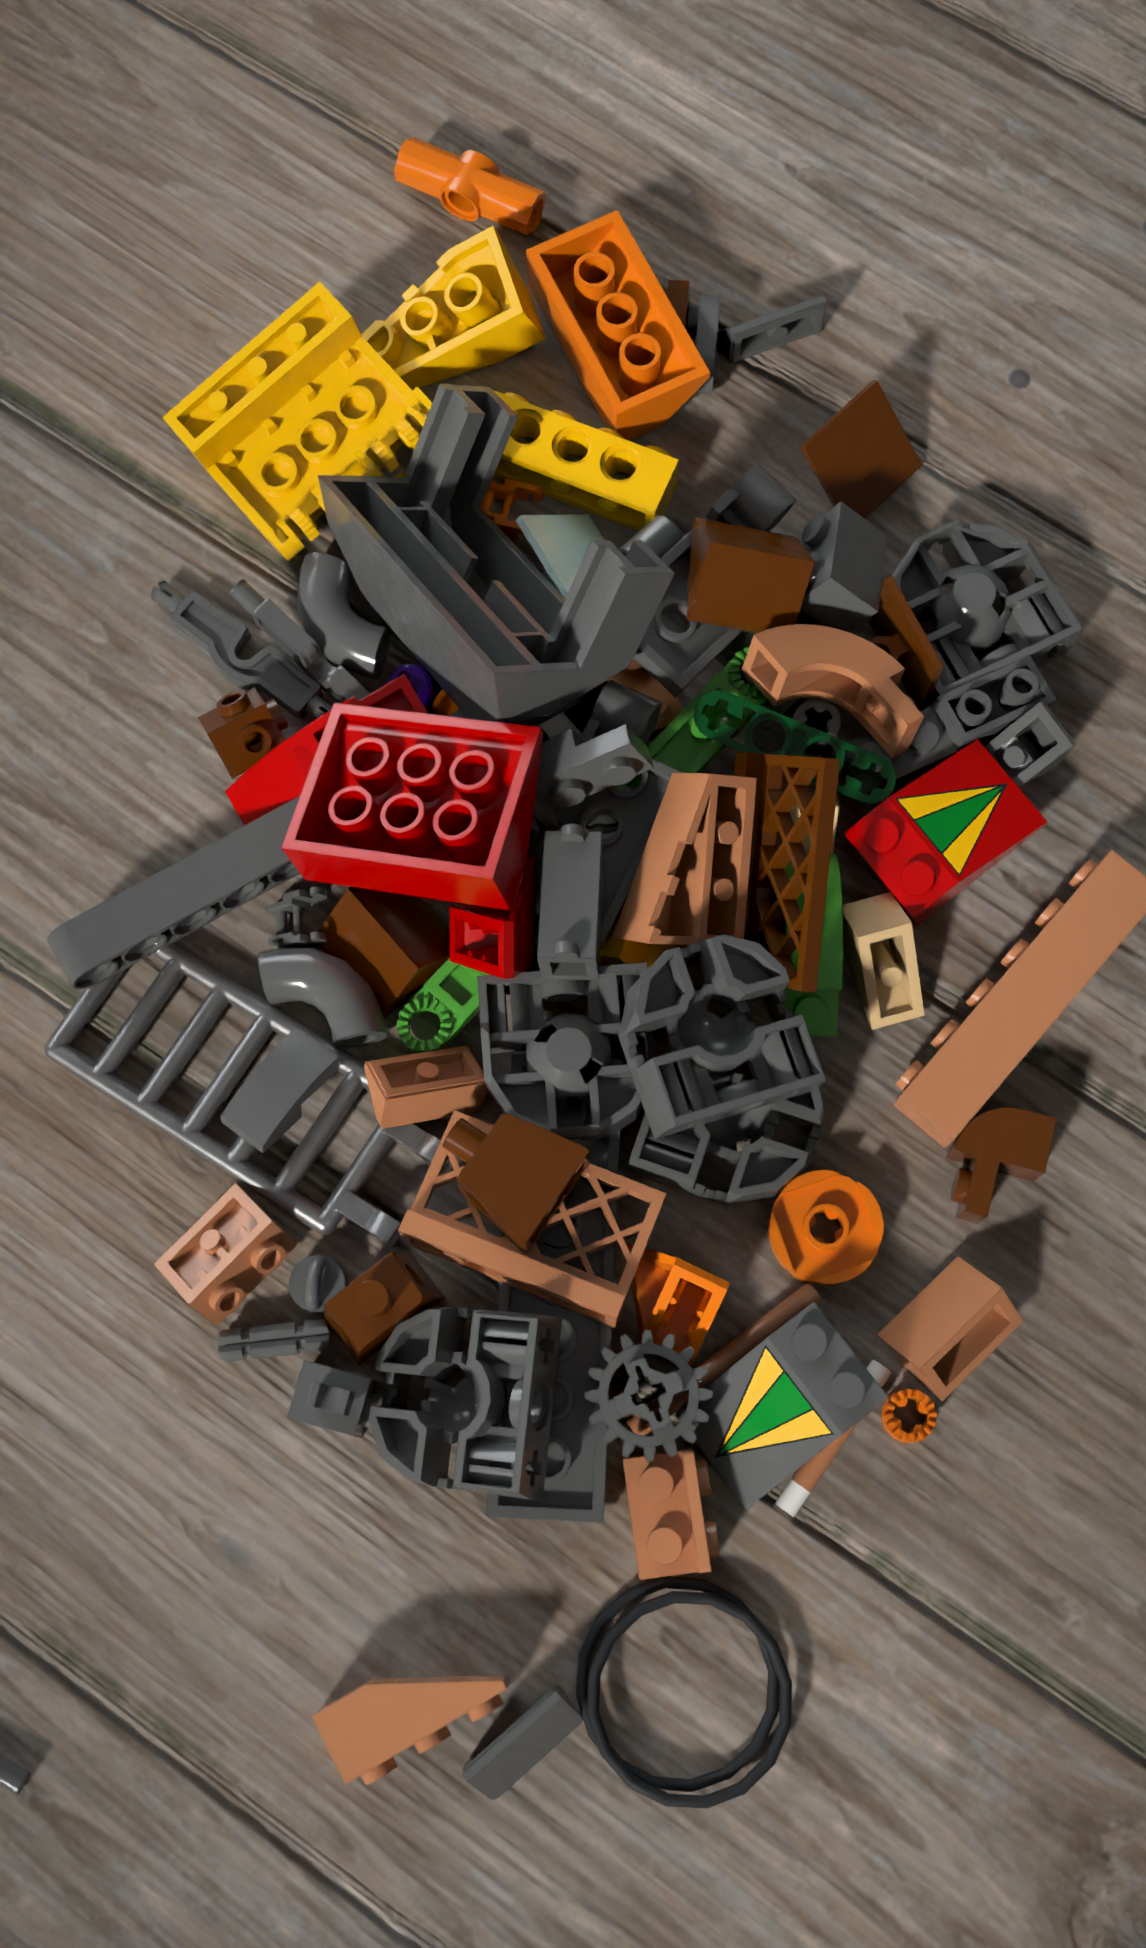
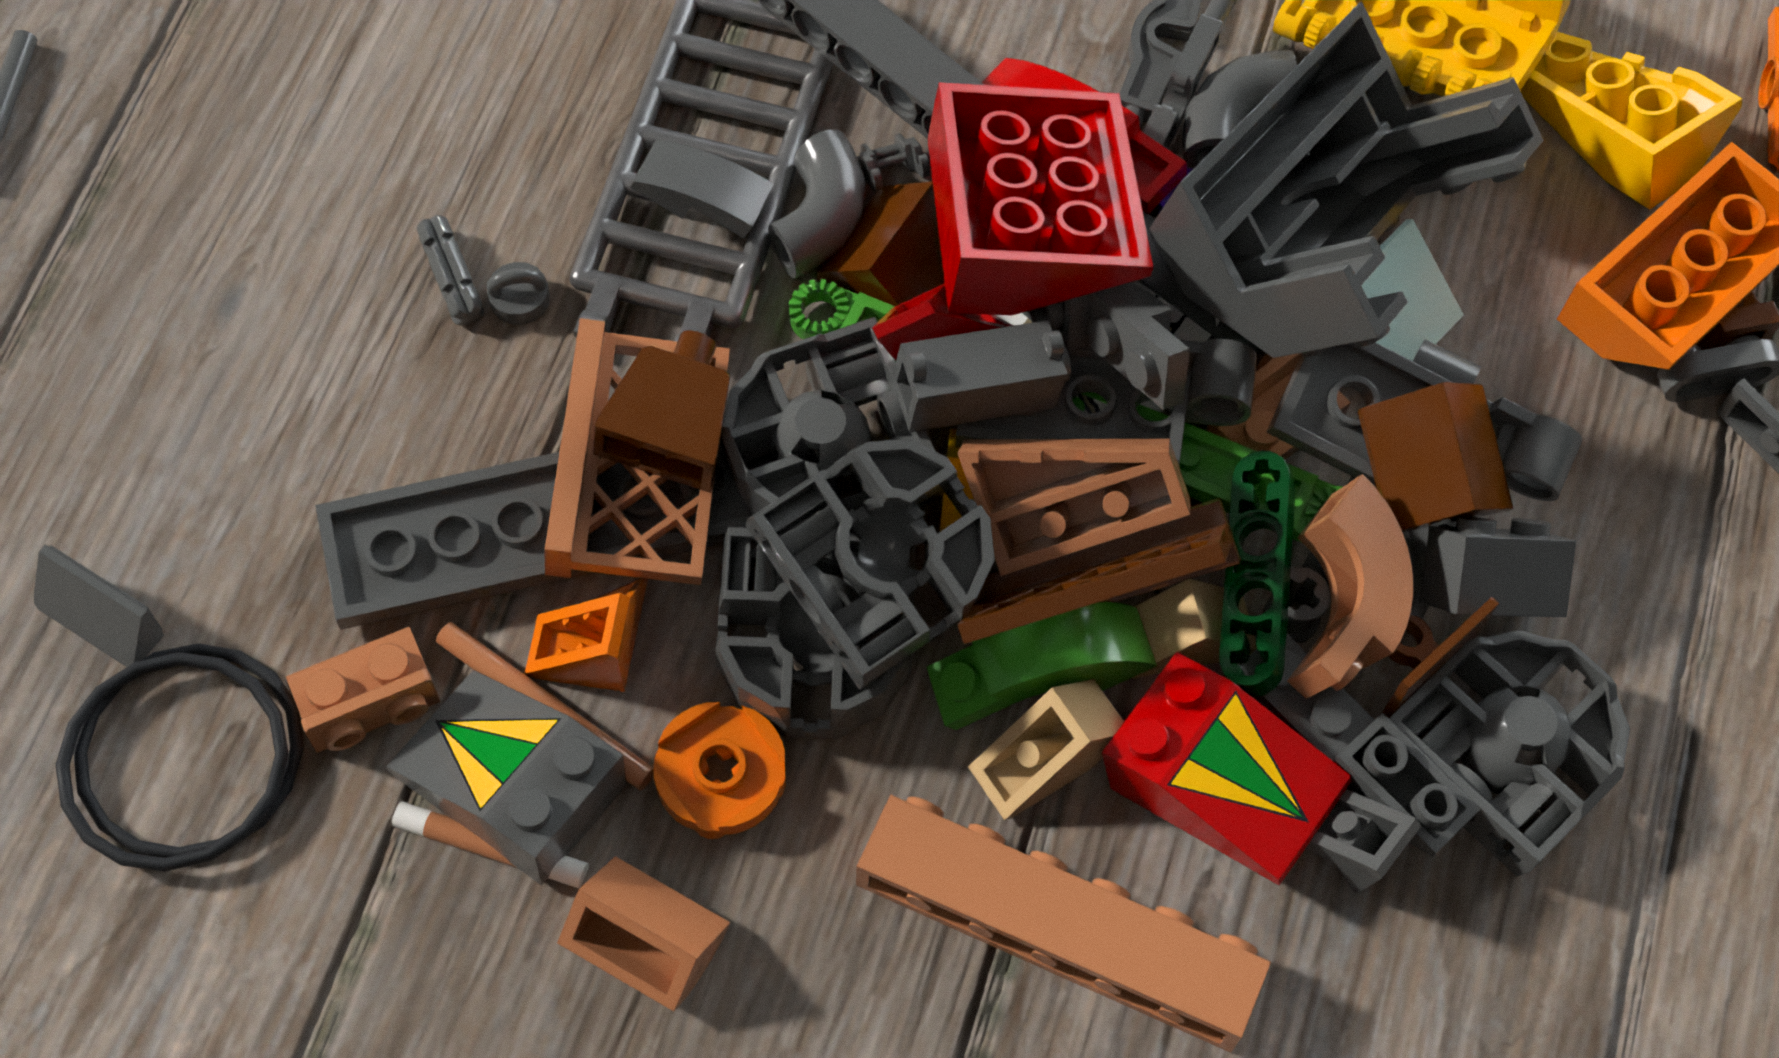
camera: 65 degrees right, 10 degrees down
nougat bracket [154,1183,296,1325] -> none
reddish brown brick [198,687,289,779] -> none
dark grey brick [287,1360,383,1438] -> none
nougat slope [311,1675,510,1785] -> none
reddish brown torso [324,1252,445,1365] -> none
nougat slope [364,1045,487,1129] -> none
dark grey connector [369,1307,562,1500] -> none
orange piece [480,479,545,540] -> none
yellow brick [493,390,679,531] -> none
dark grey gear [584,1330,713,1462] -> none
reddish brown piece [800,380,922,519] -> none
orange bush [881,1389,937,1443] -> none
reddish brown brick [946,1107,1057,1224] -> none

